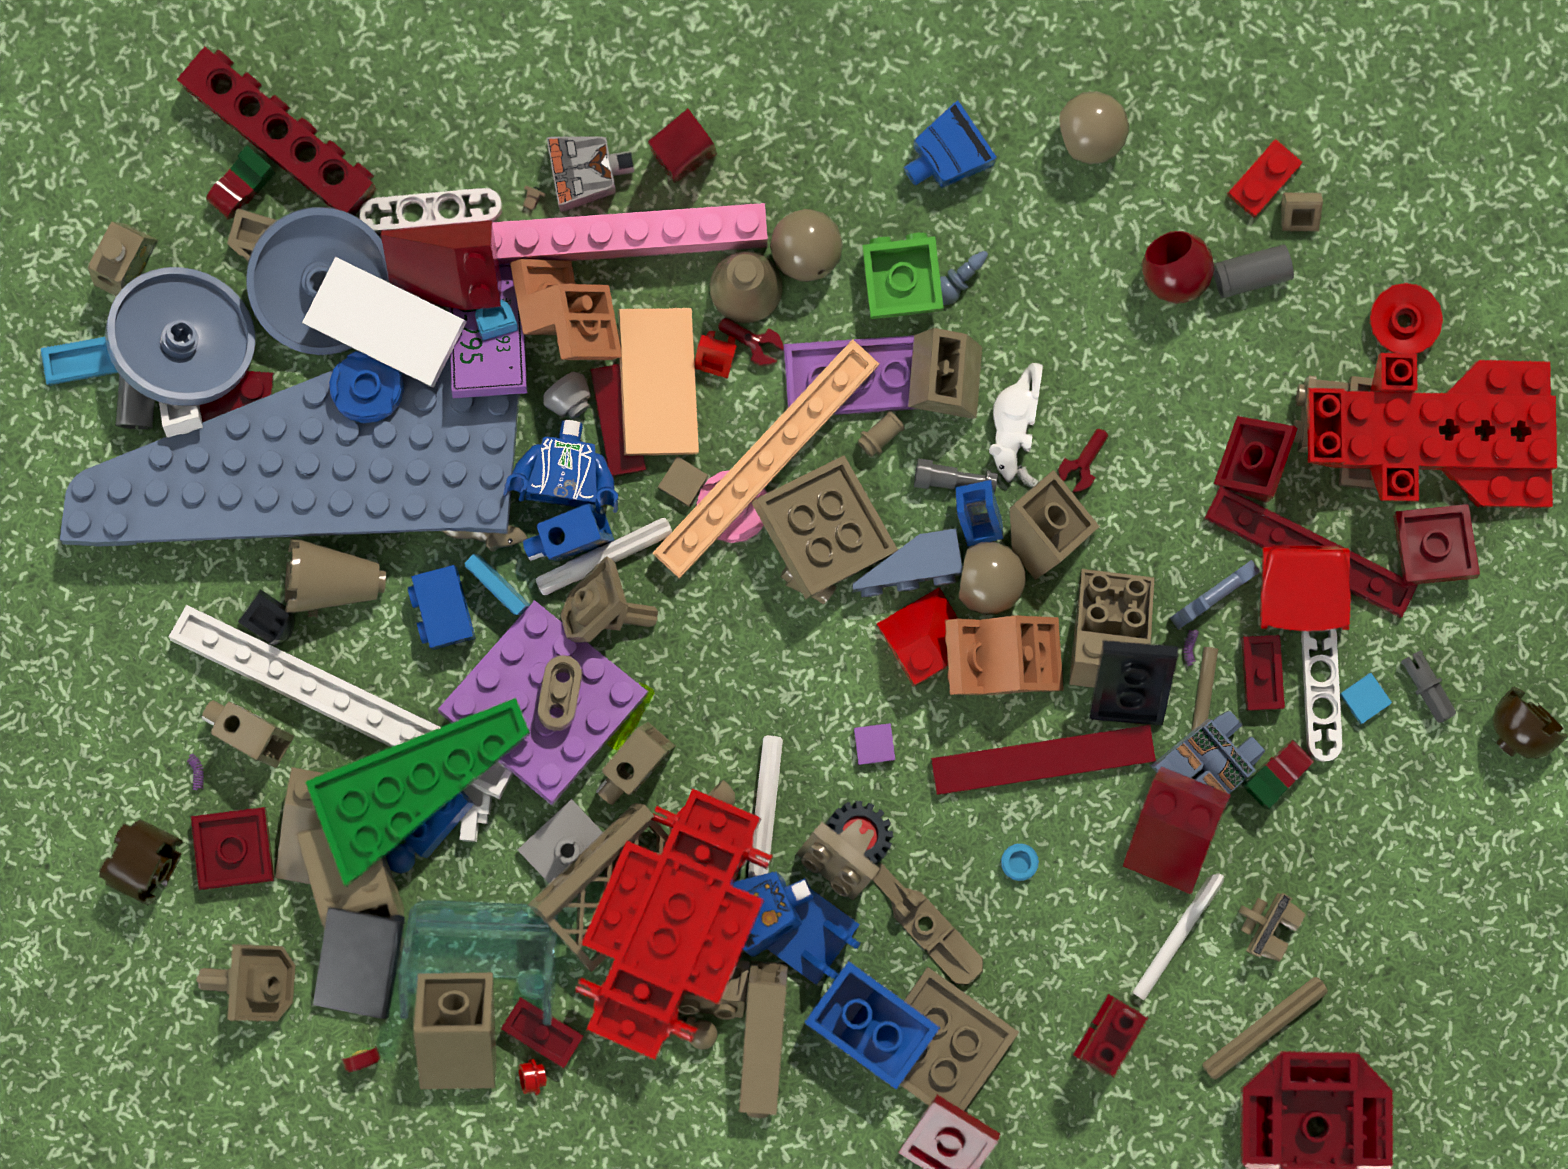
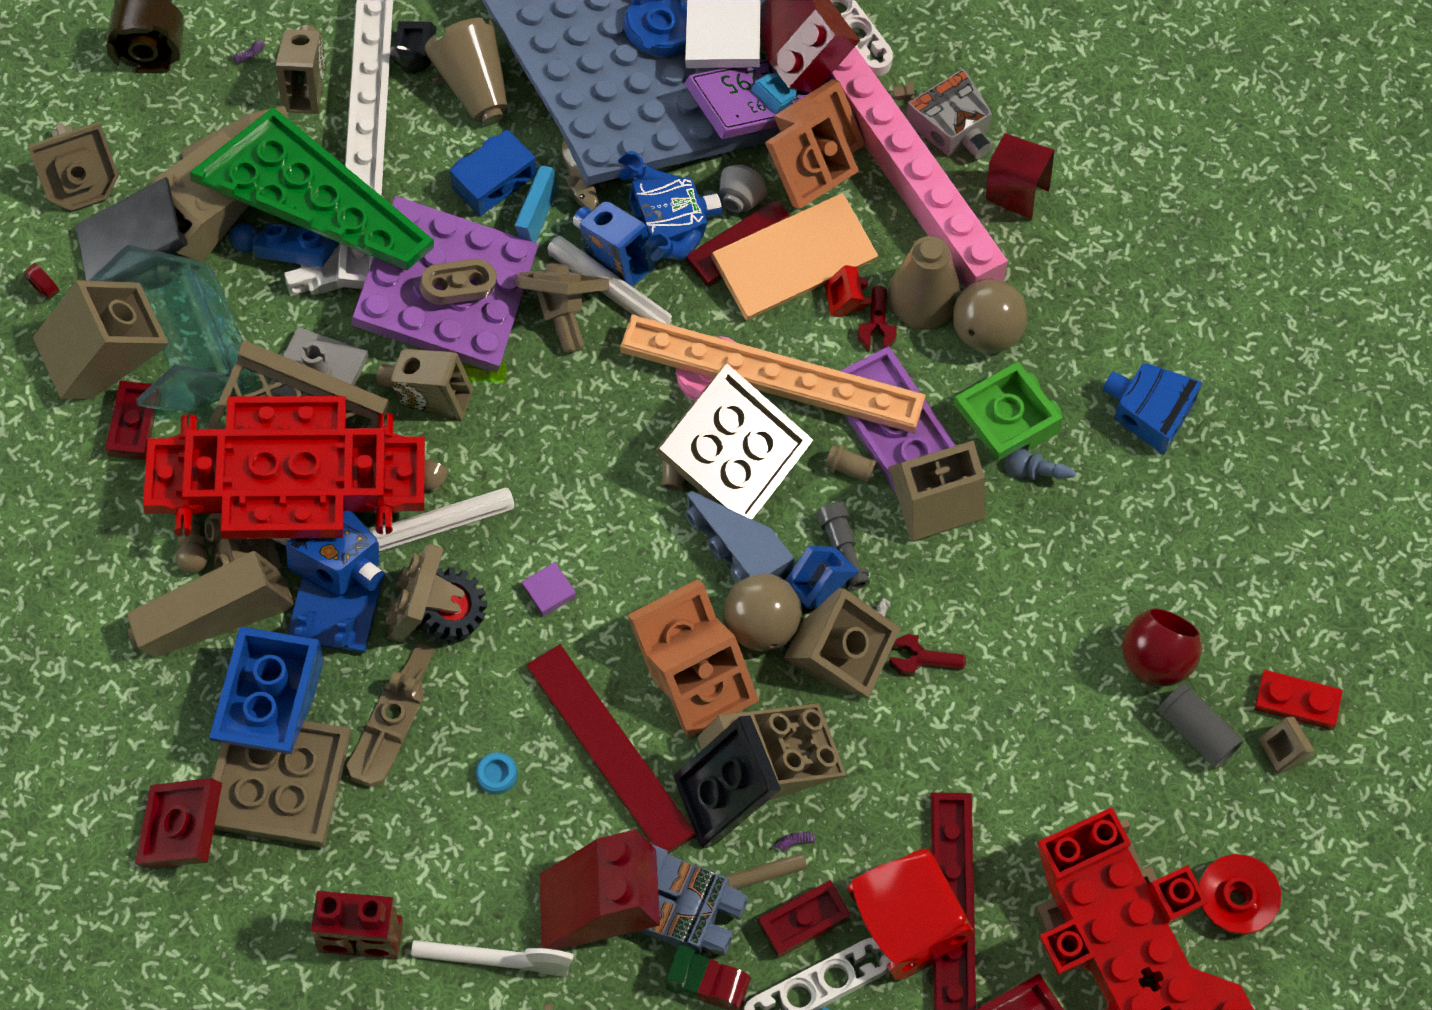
camera: 65 degrees right, 20 degrees down
dark red plate [191,807,275,890] -> none
red plate [518,1059,546,1096] -> none
dark tan tile [658,456,708,507] -> none
red slope [876,587,958,687] -> none
white animal [989,363,1043,482] -> none
dark tan helmet [1059,91,1129,164] -> none
sand blue bar [1170,560,1260,630] -> none
dark red slope [1214,416,1298,503] -> none

